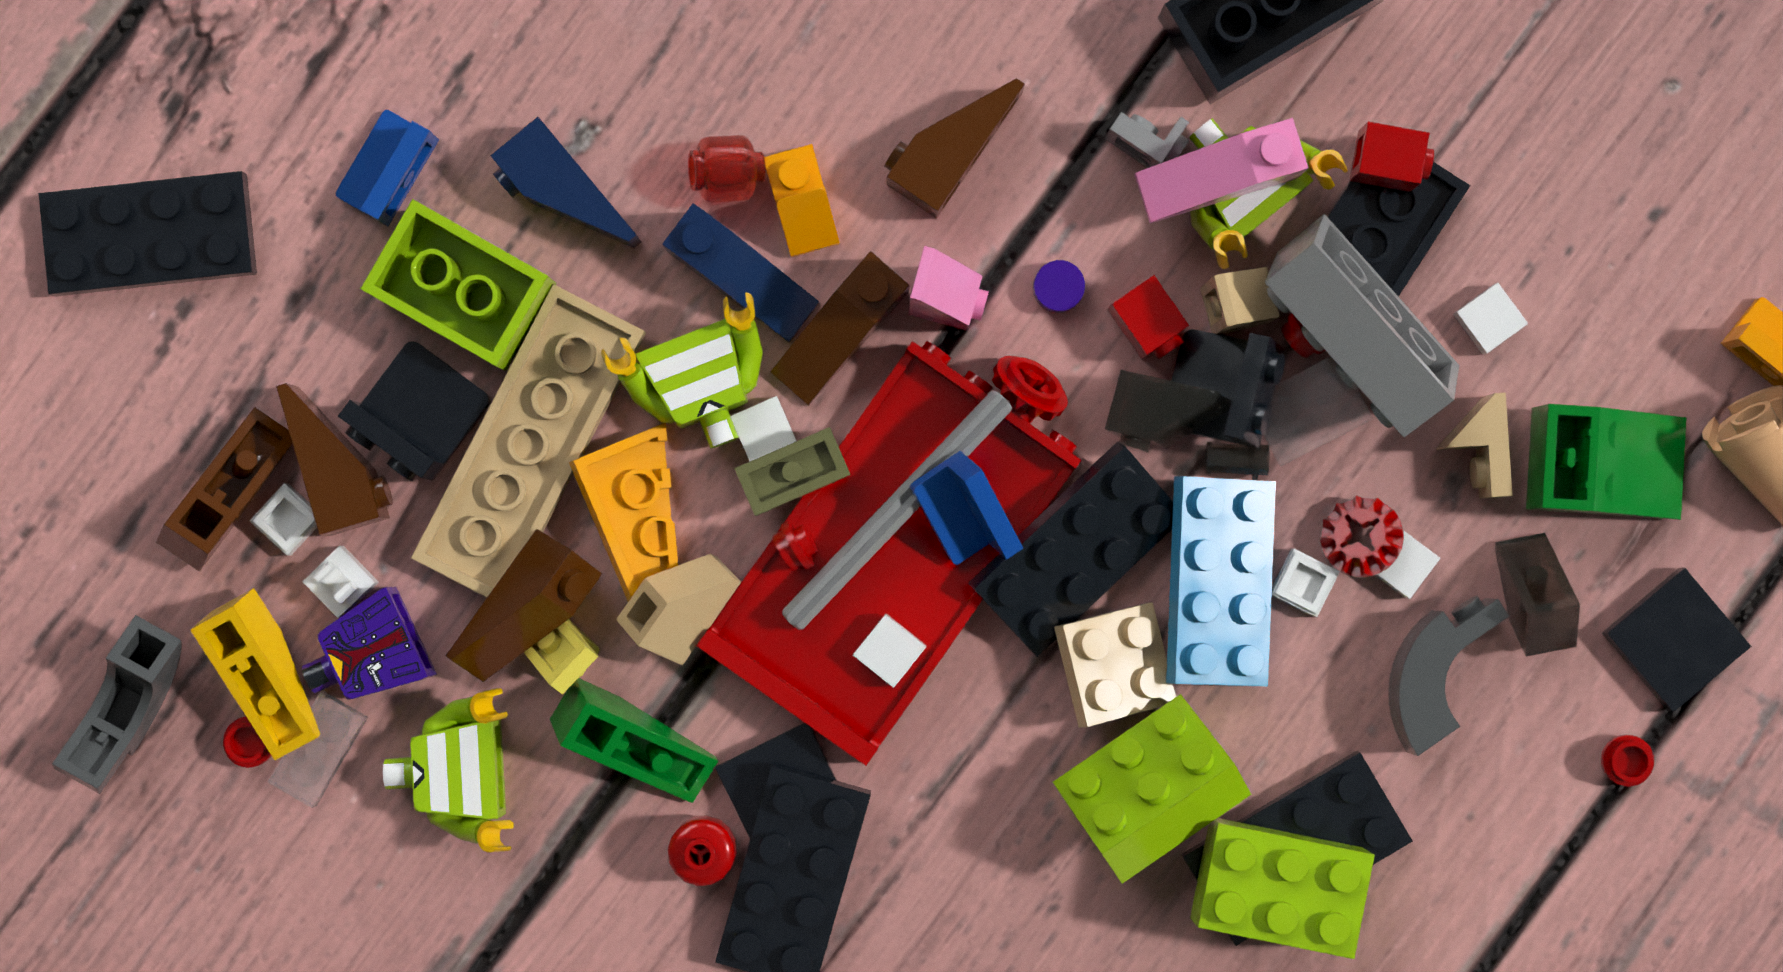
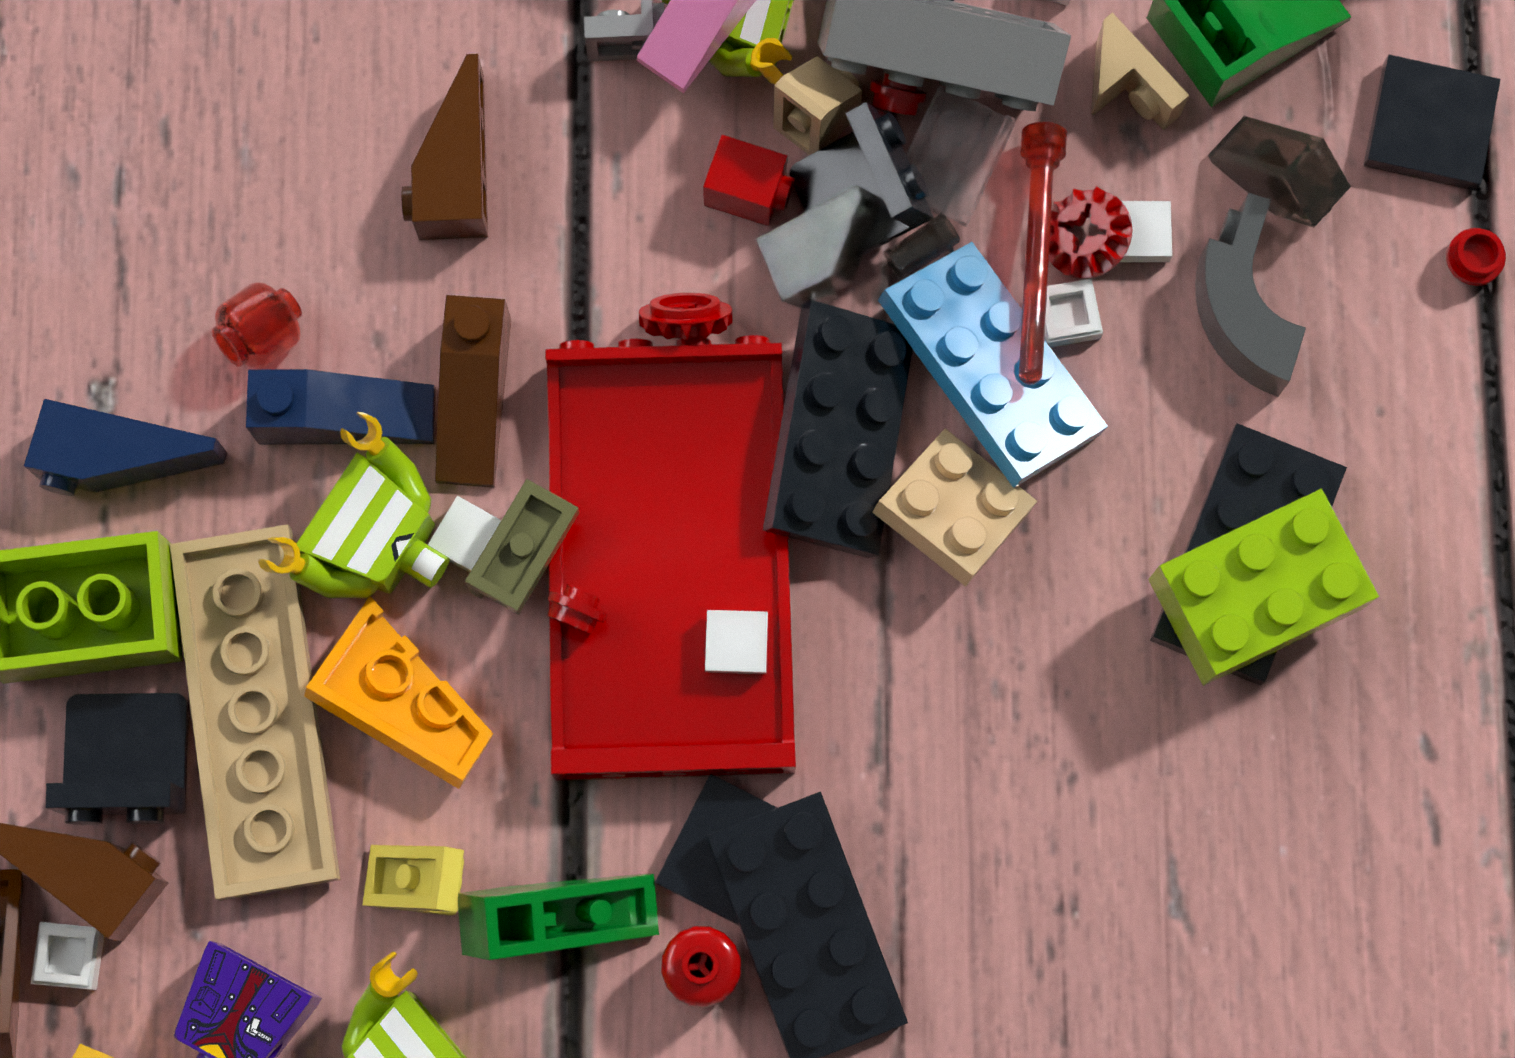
camera: 35 degrees left, 10 degrees down
white tile [302,546,379,618] -> none
reddish brown slope [445,529,602,682] -> none
tan slope [616,554,741,666] -> none
light orange slope [763,144,840,258] -> none
light grey axle [782,390,1012,630] -> none
bright pink slope [909,246,989,331] -> none
blue panel [910,451,1023,565] -> none
dark purple tile [1033,260,1085,313] -> none
lime brick [1052,694,1252,884] -> none
none -> clear red piece [1019,122,1067,385]

